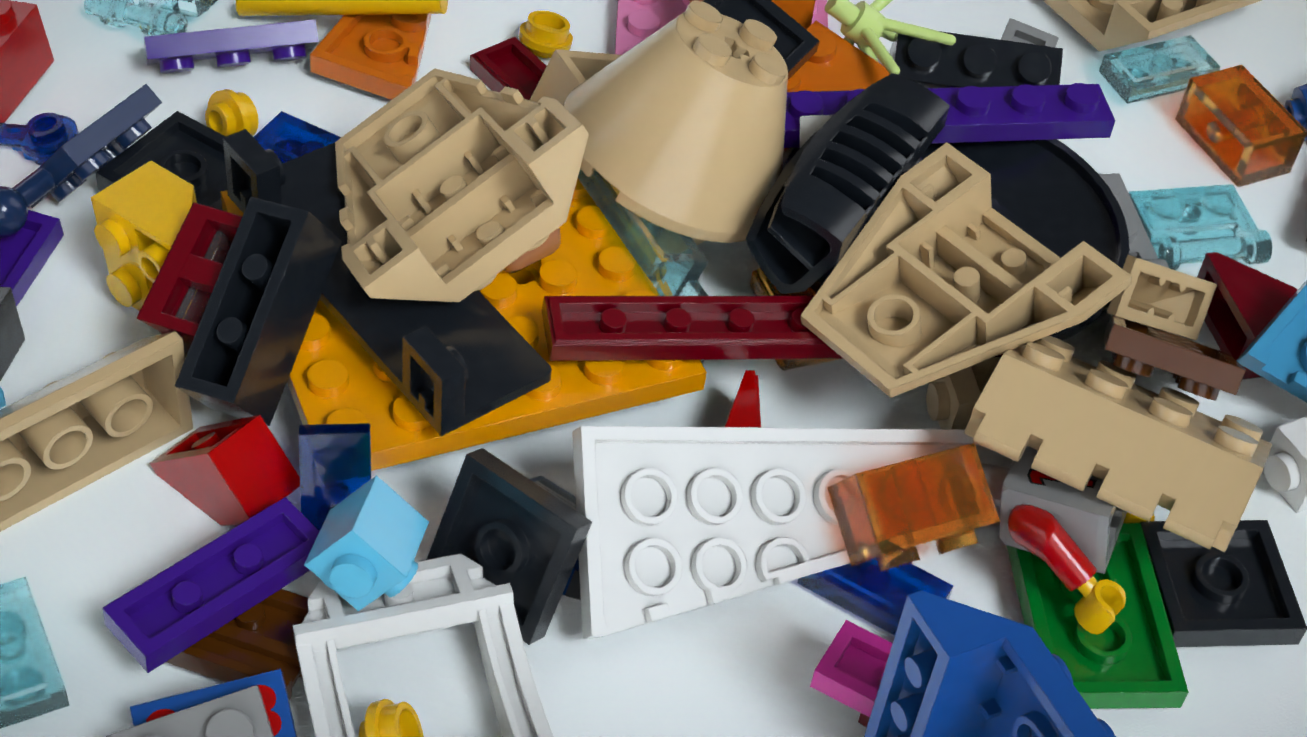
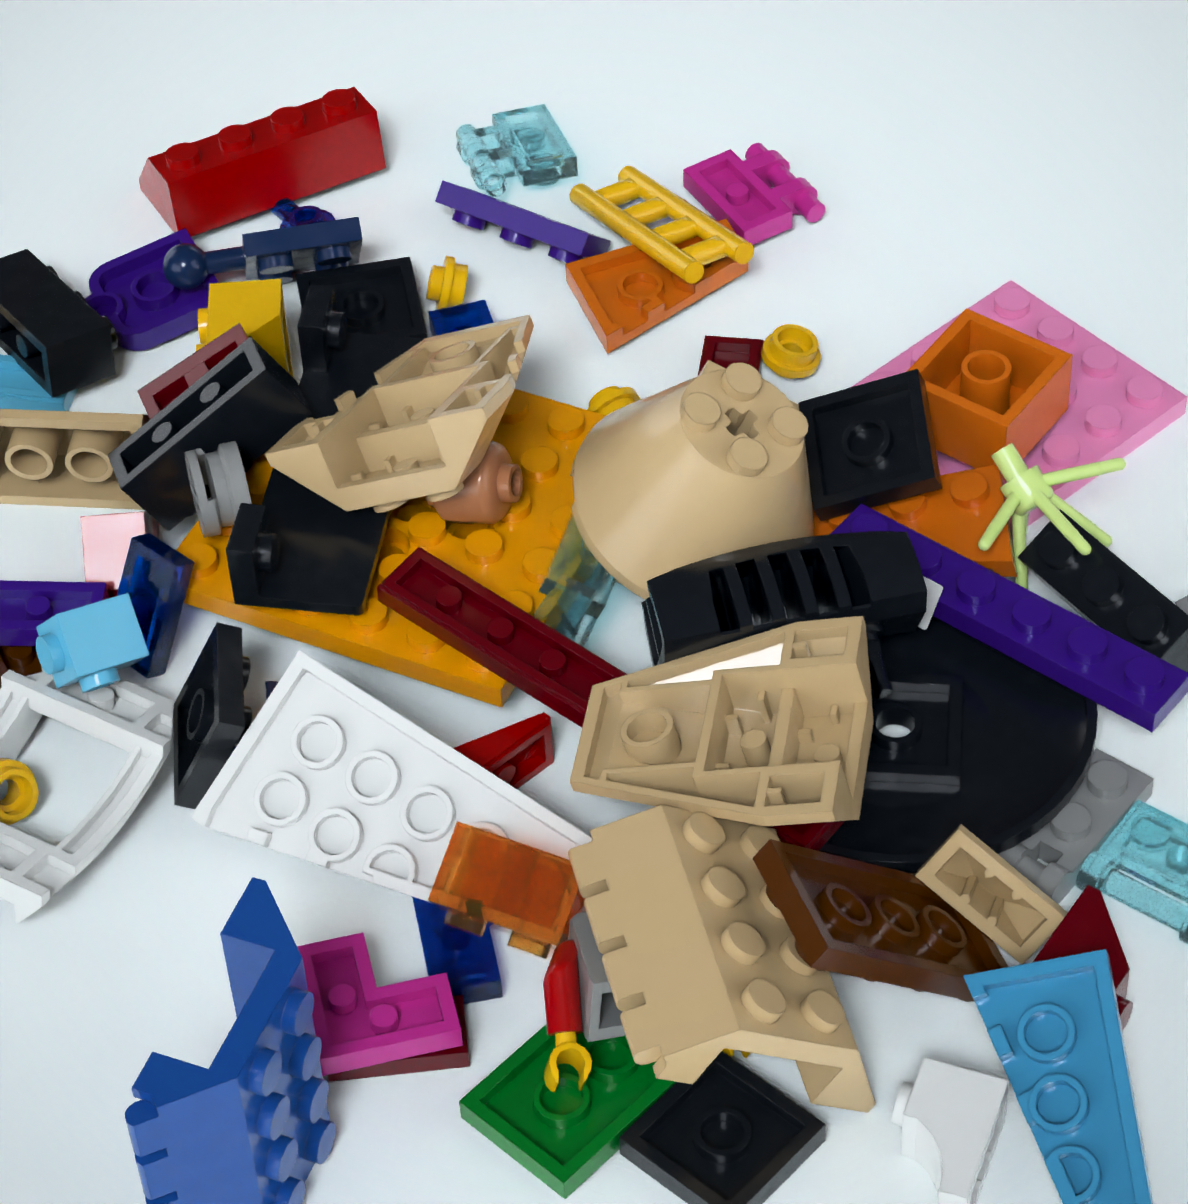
camera: 55 degrees right, 0 degrees up
none -> light grey wheel [184,441,252,538]

